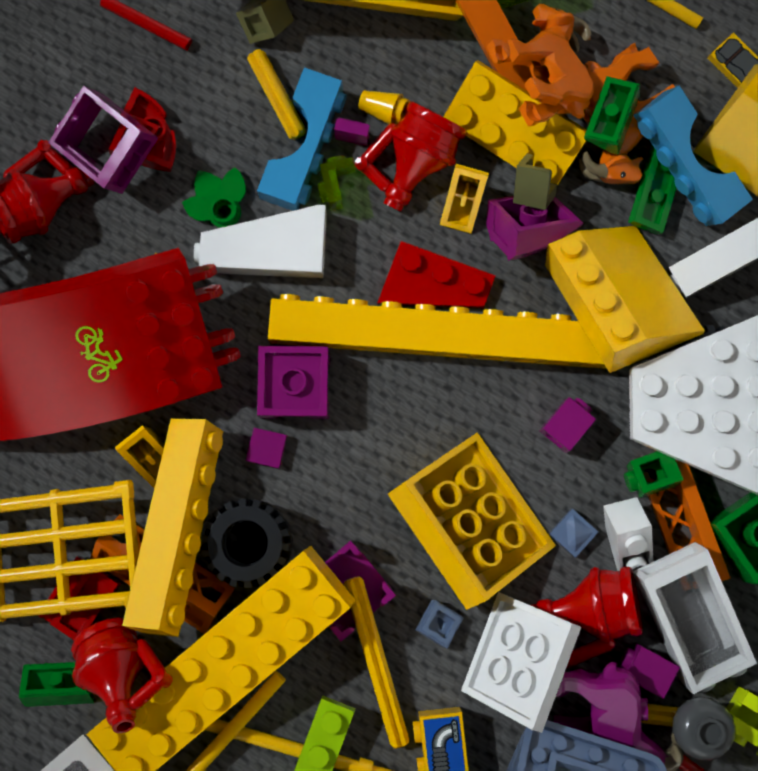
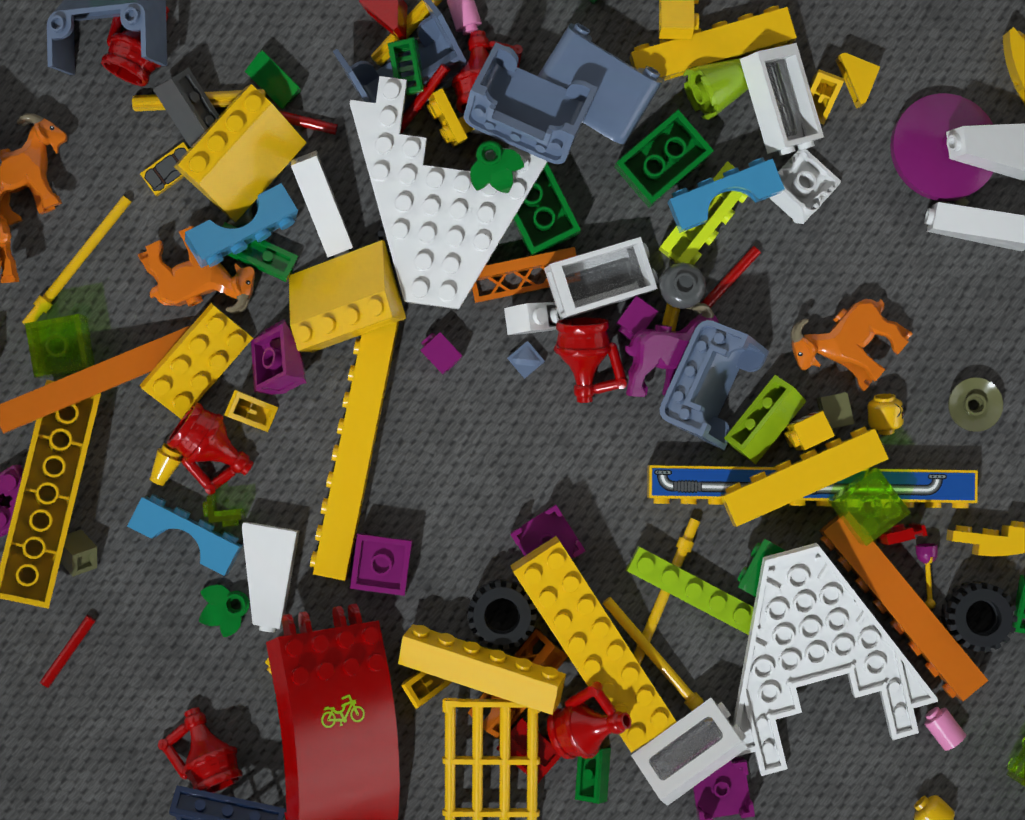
camera: 85 degrees left, 5 degrees up
magenta window [48,86,158,194] -> none
red brick [109,87,176,172] -> none
magenta tile [245,427,288,469] -> none
yellow axle [247,49,306,140] -> none
magenta tile [334,118,370,146] -> none
yellow axle [344,577,410,748] -> none
red wing [377,241,496,309] -> none
yellow slope [388,432,556,610] -> none
sand blue tile [415,600,464,649] -> none
white plate [461,592,581,733] -> none
orange animal [486,3,594,126] -> none
olive panel [513,153,557,210] -> none
green slope [584,76,640,155] -> none
green brick [624,451,684,499] -> none

